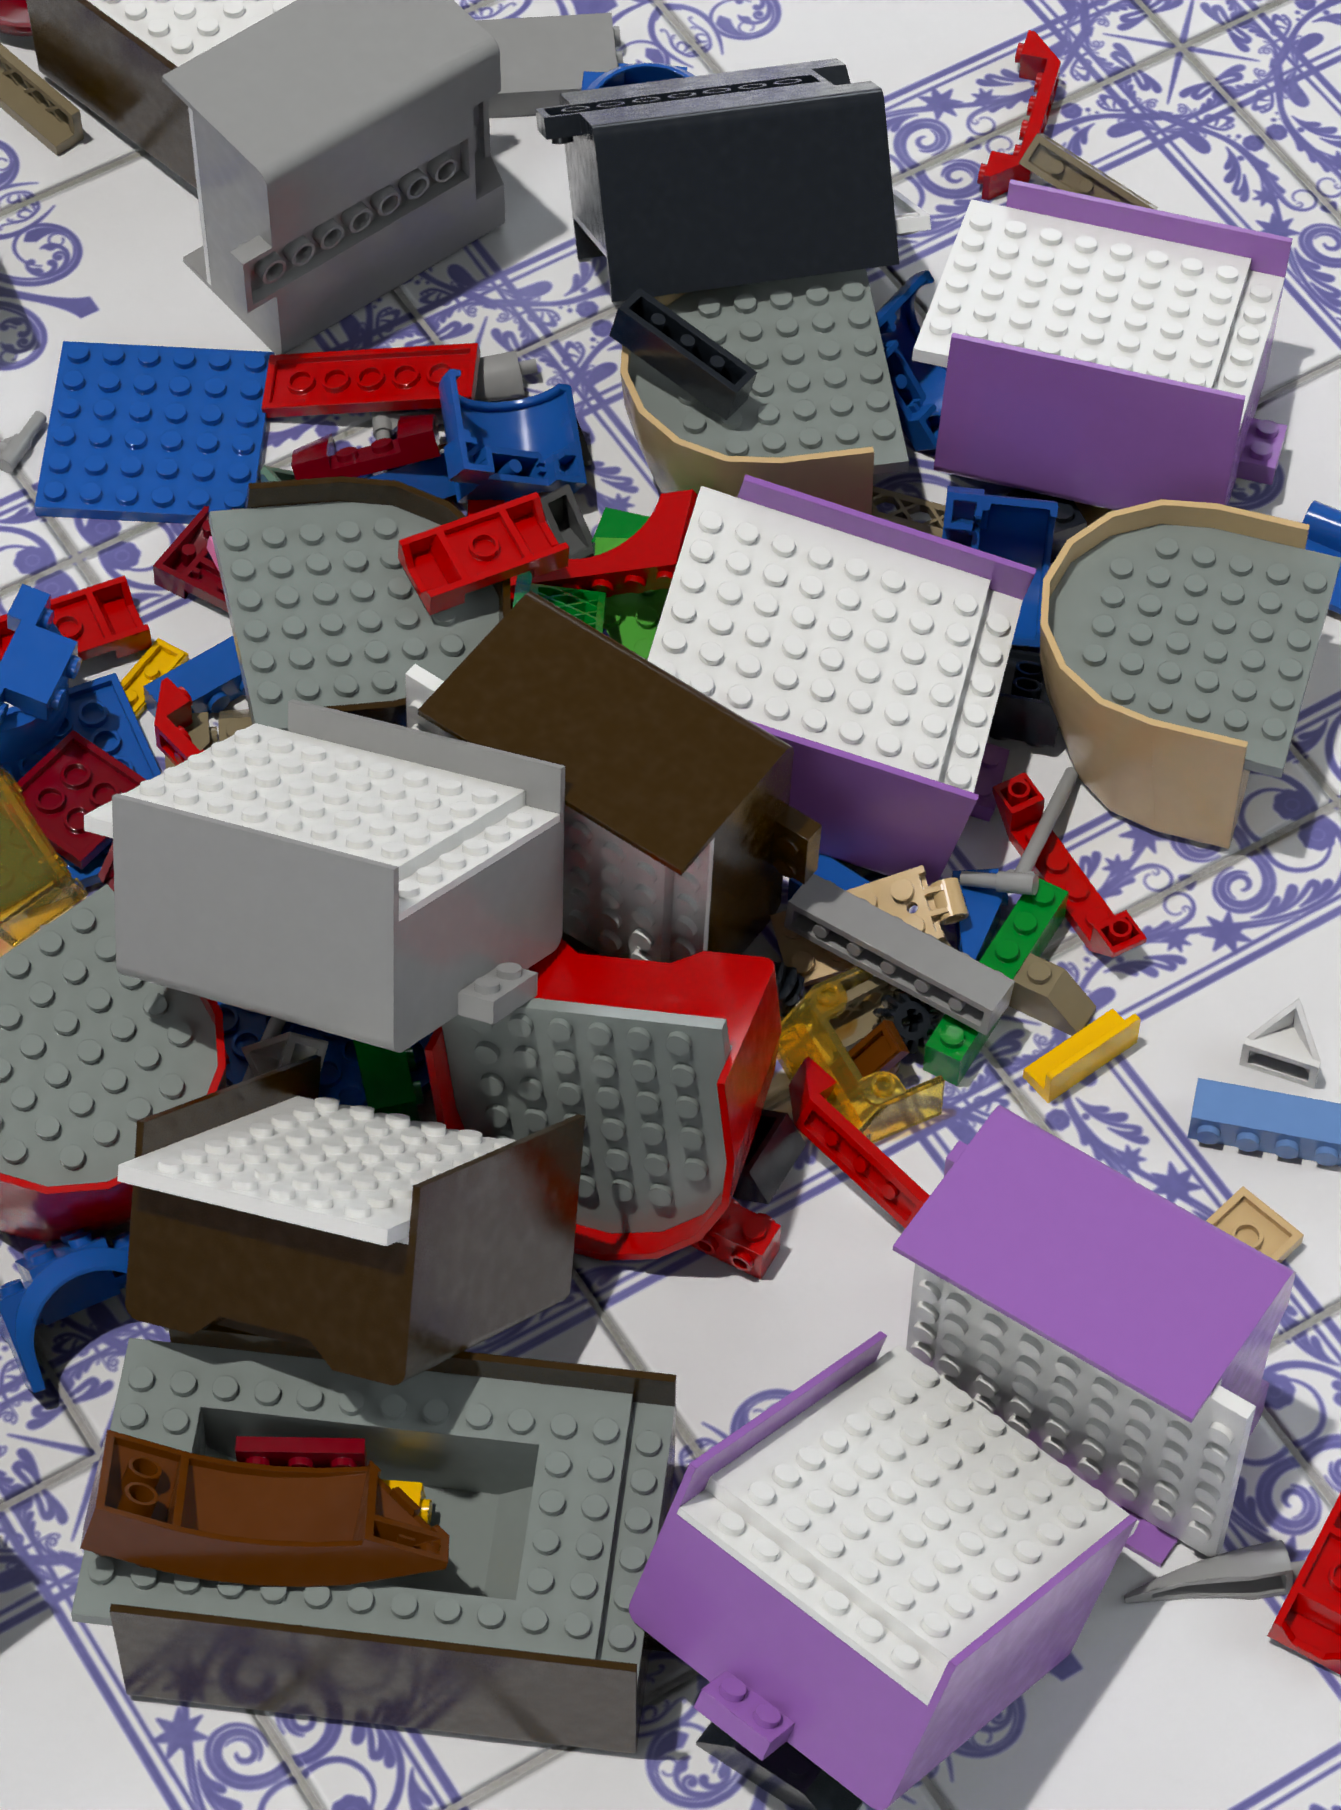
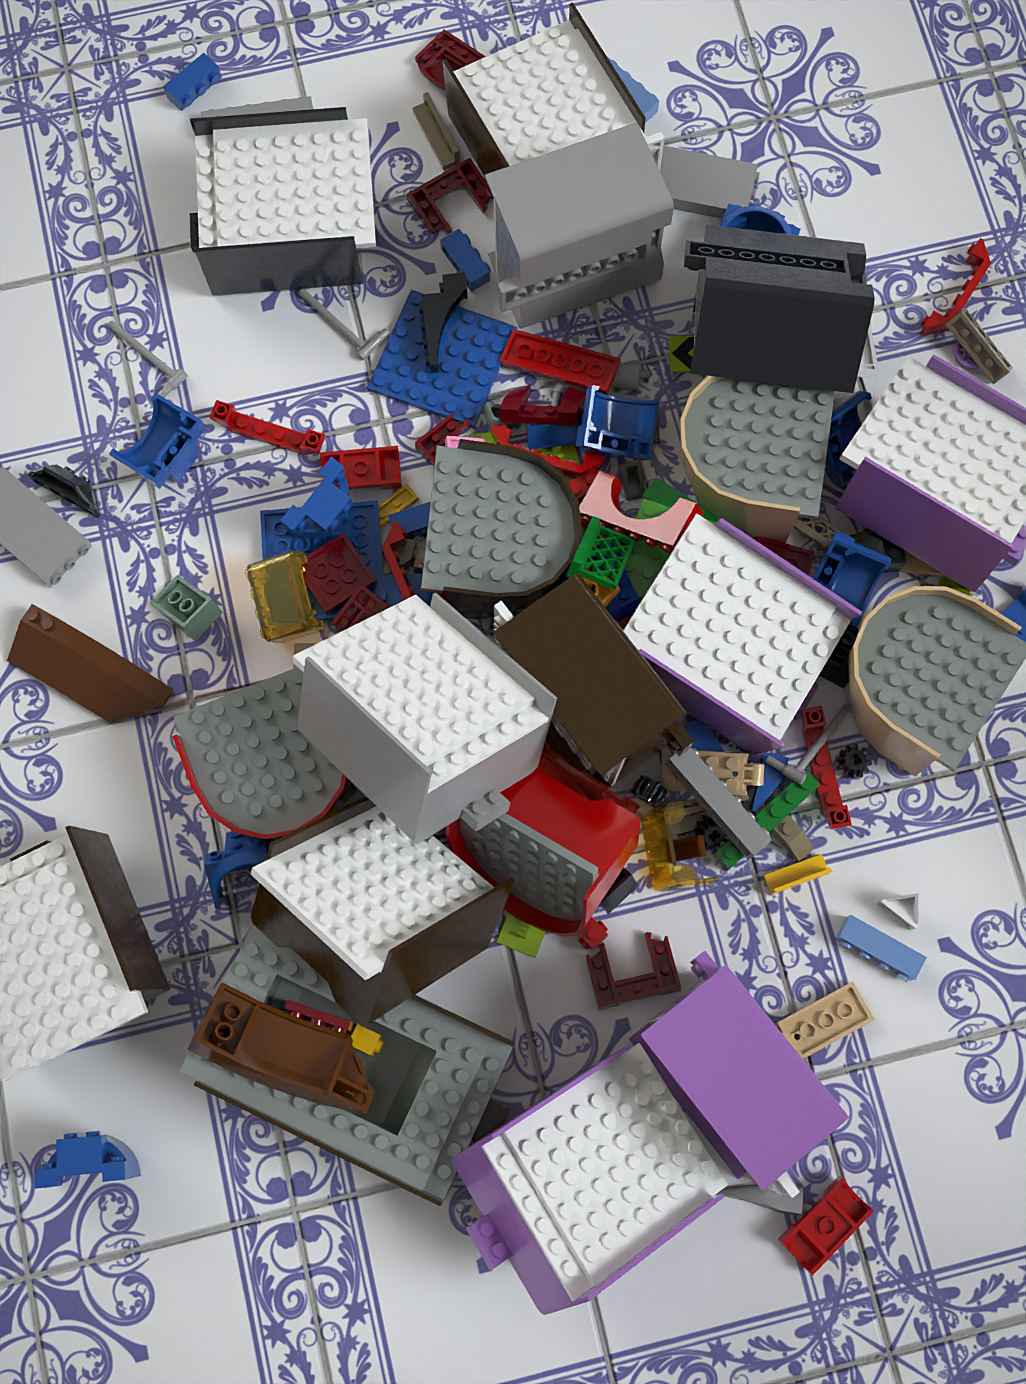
camera: 20 degrees right, 20 degrees up
red piece [398,492,570,615] -> none
black brick [609,288,758,420] -> none
red slope [788,1056,930,1229] -> none
none -> dark red wedge [407,158,494,234]
none -> black arch [418,272,468,373]
none -> blue brick [440,229,491,292]
none -> lime piece [497,912,546,958]
none -> dark red wedge [586,932,682,1011]
none -> piece [669,336,694,373]
none -> black gear [836,744,872,779]

